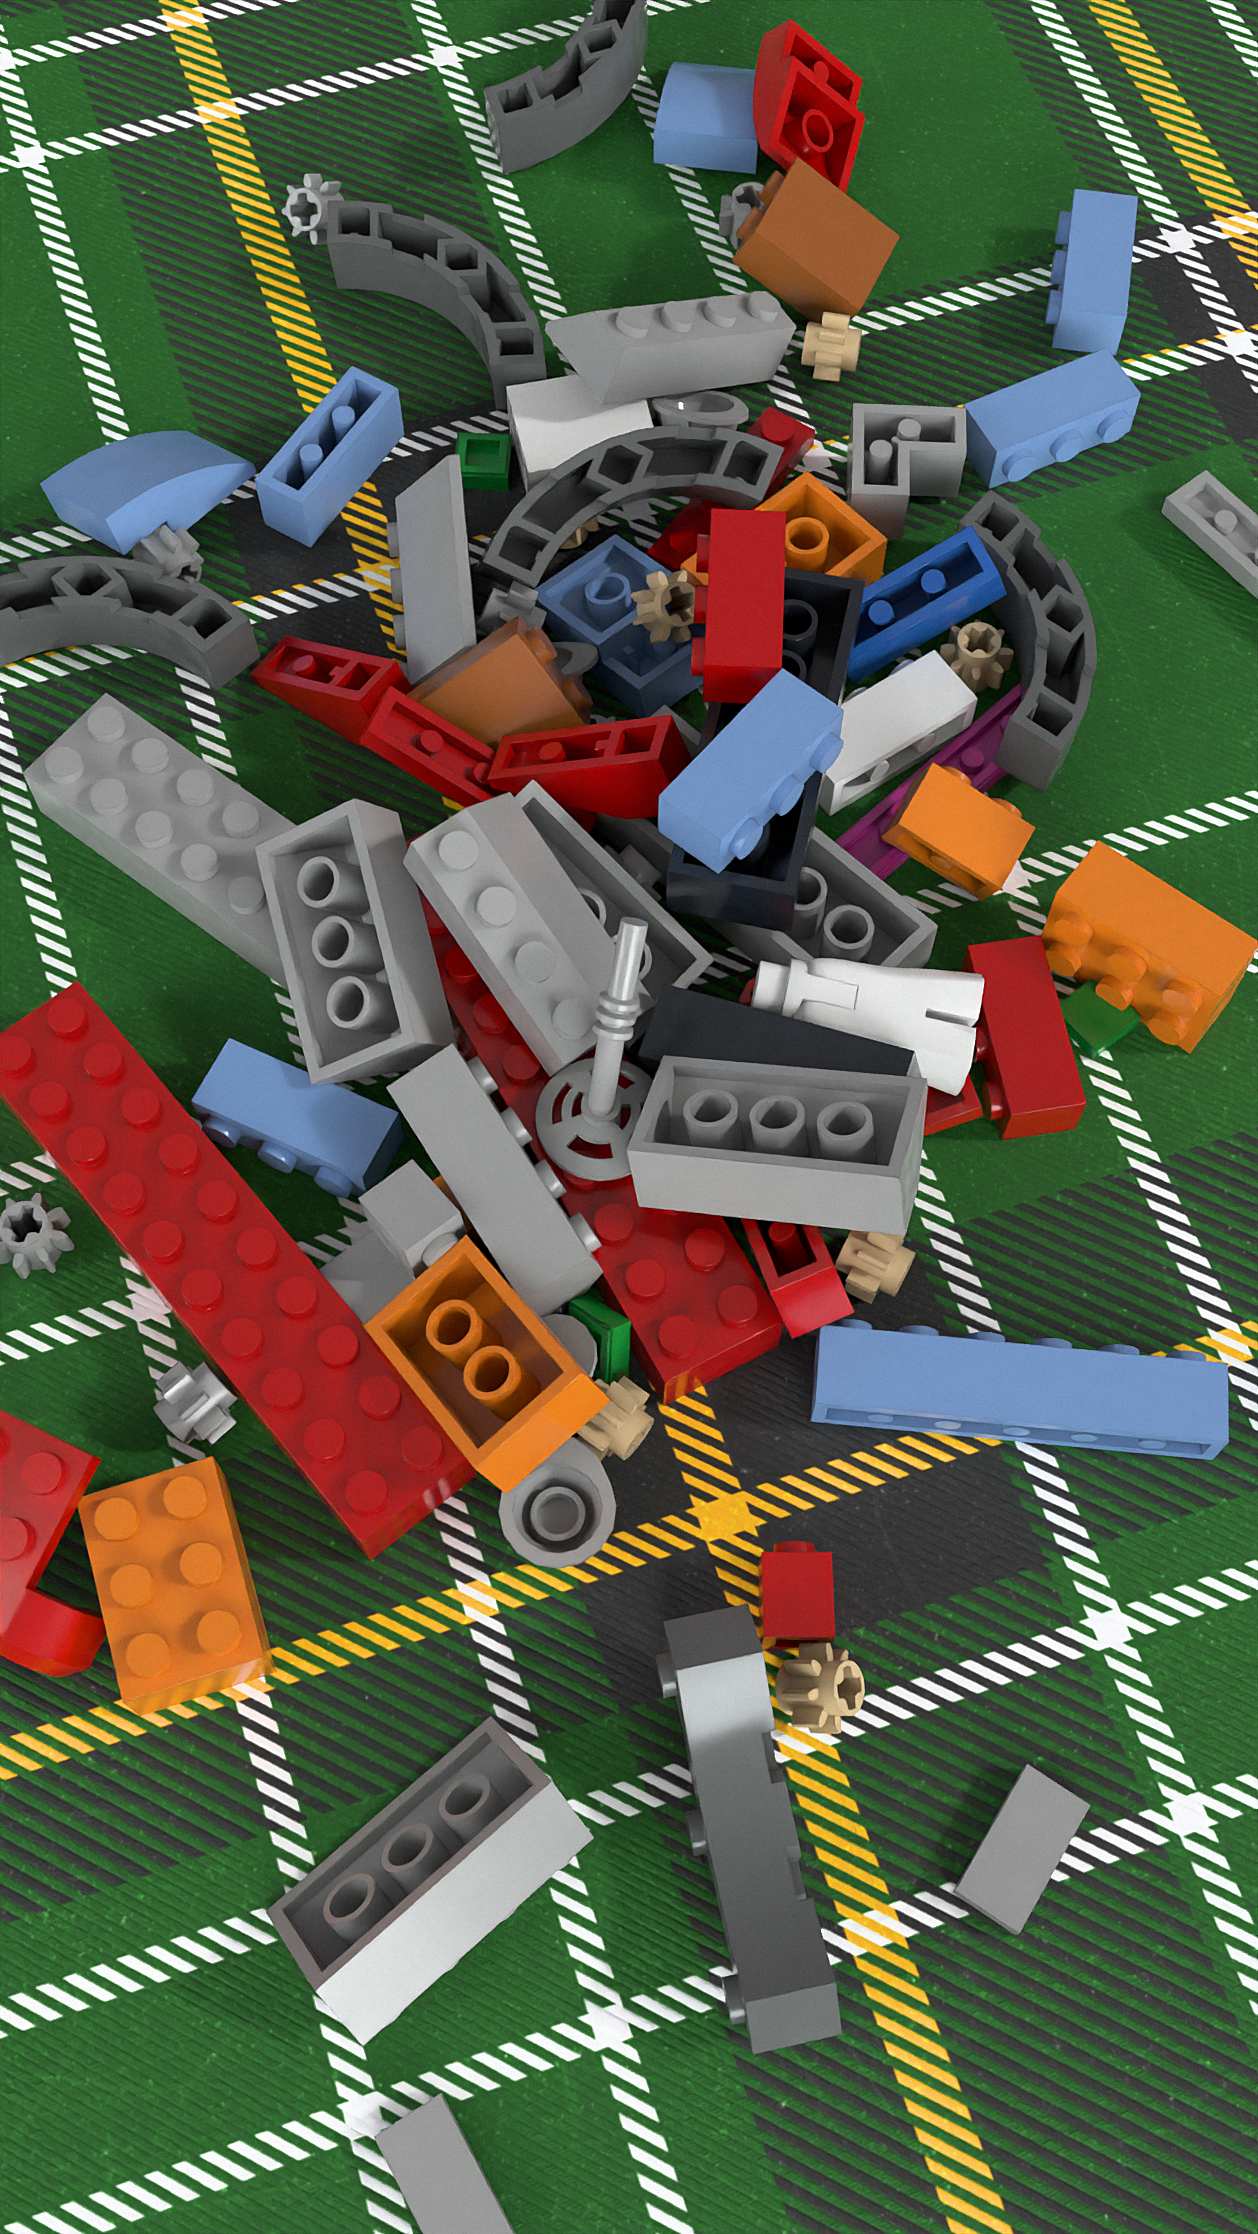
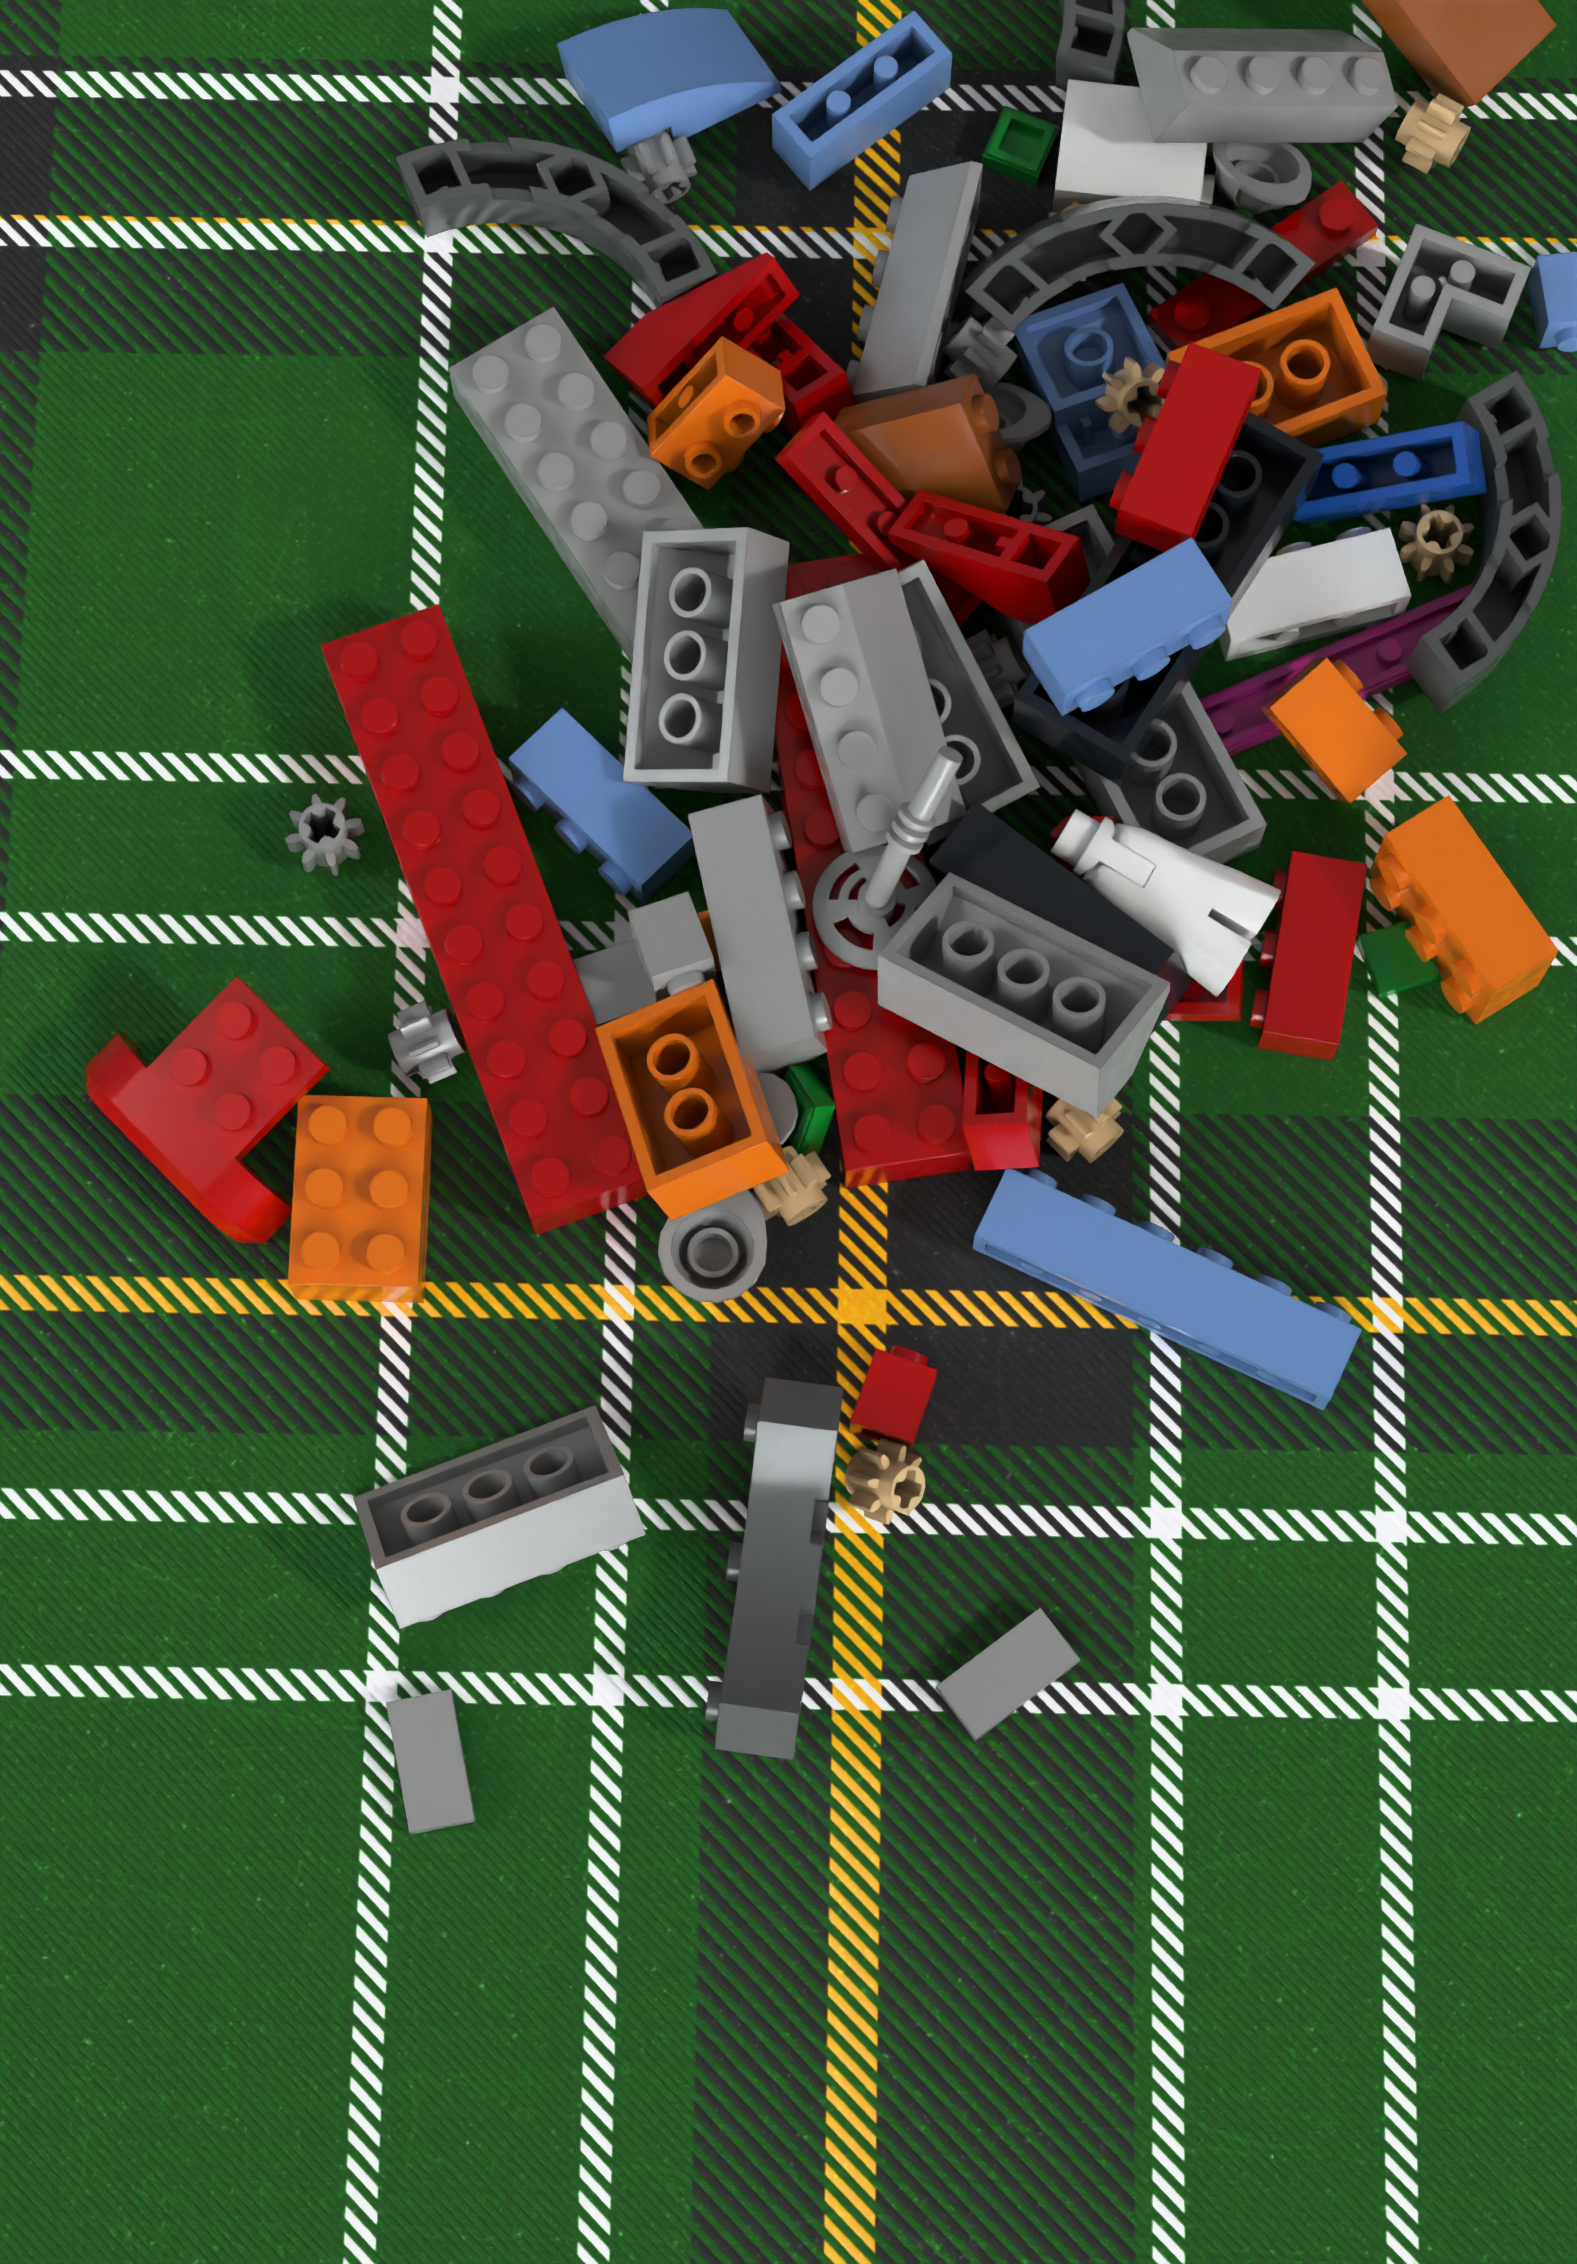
camera: 20 degrees right, 10 degrees up
none -> red slope [603,252,800,410]
none -> orange brick [646,336,785,490]

